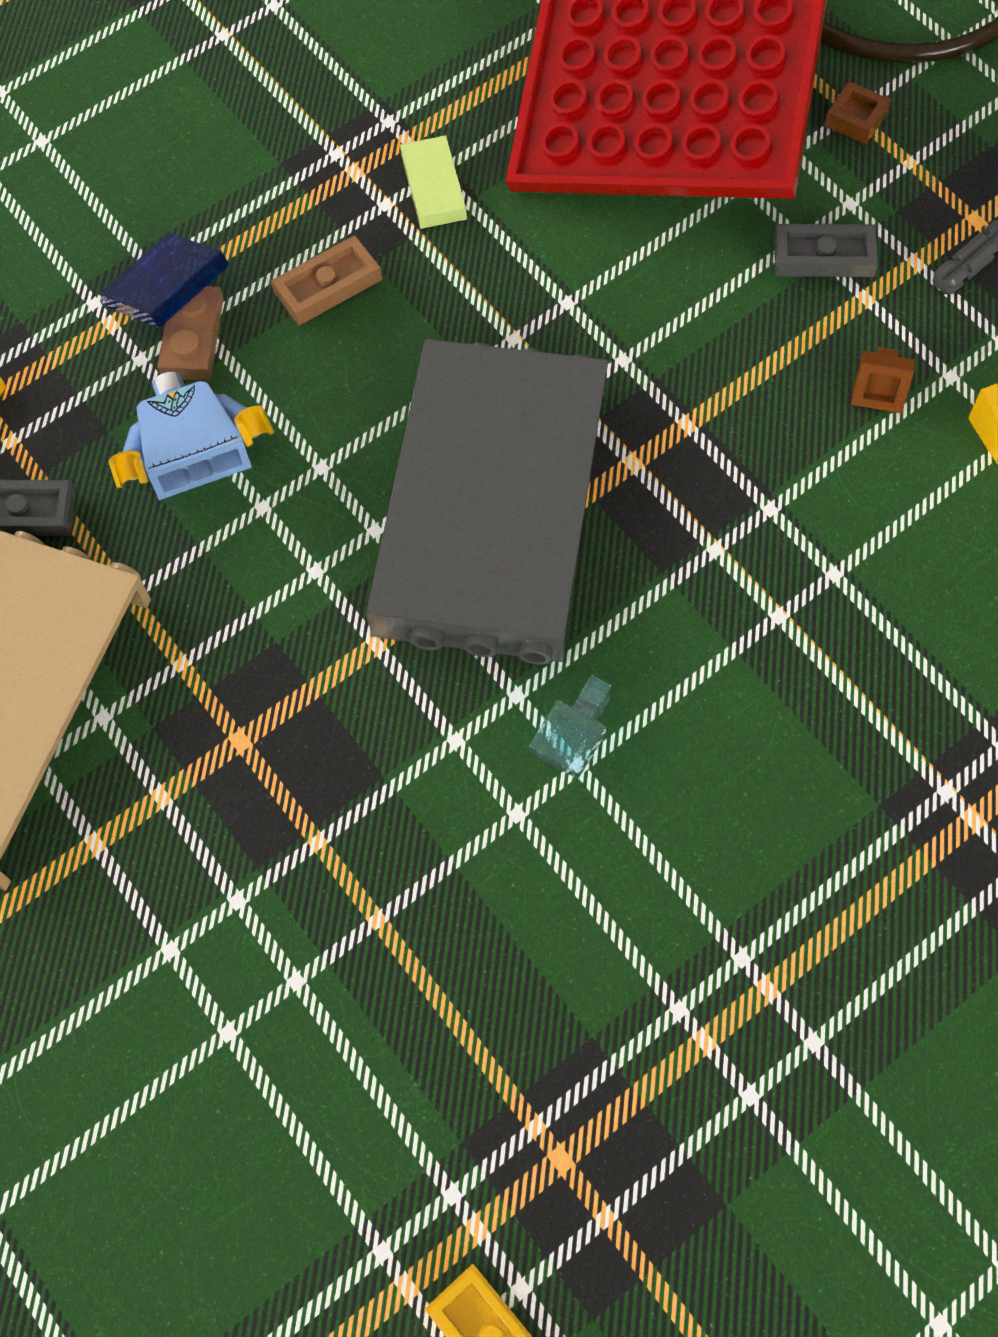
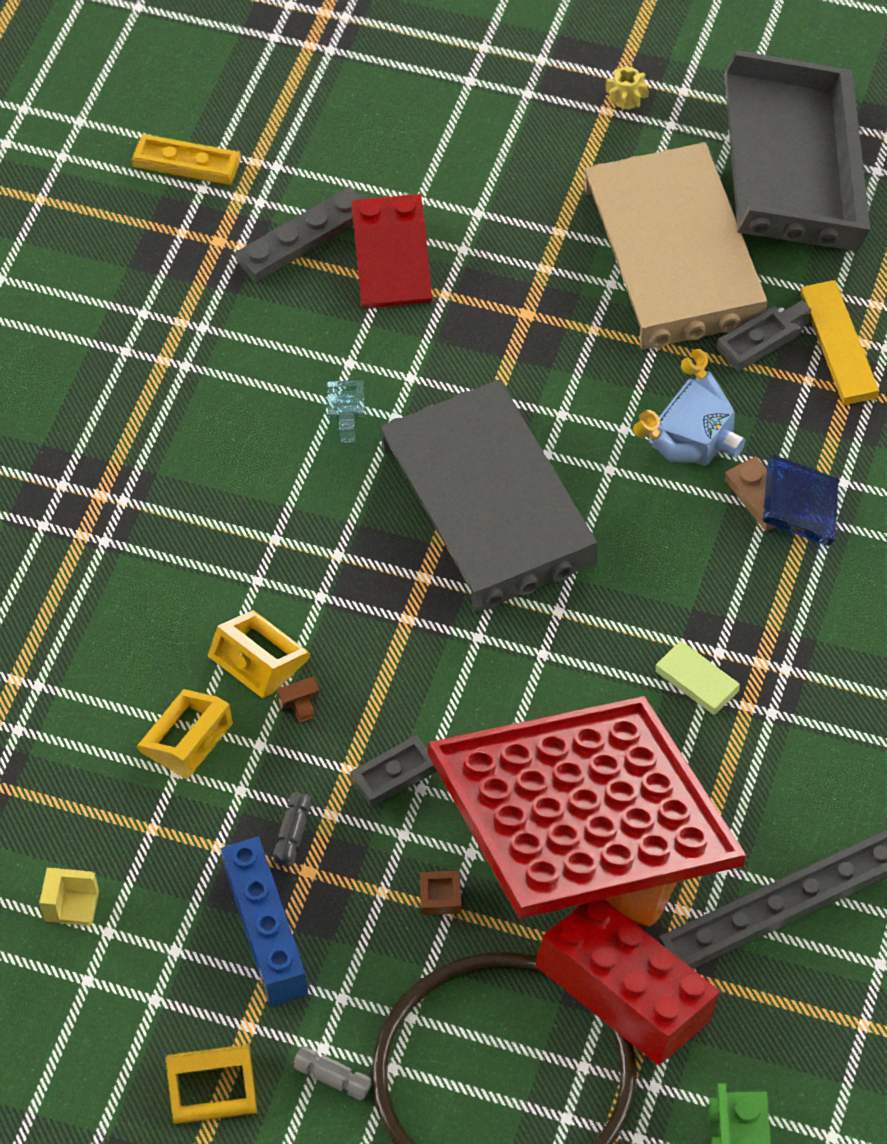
camera: 145 degrees right, 10 degrees down
medium nougat plate [271,235,382,326] -> none
none -> yellow tile [207,610,310,699]
none -> dark grey plate [235,186,361,283]
none -> red slope [351,194,432,309]

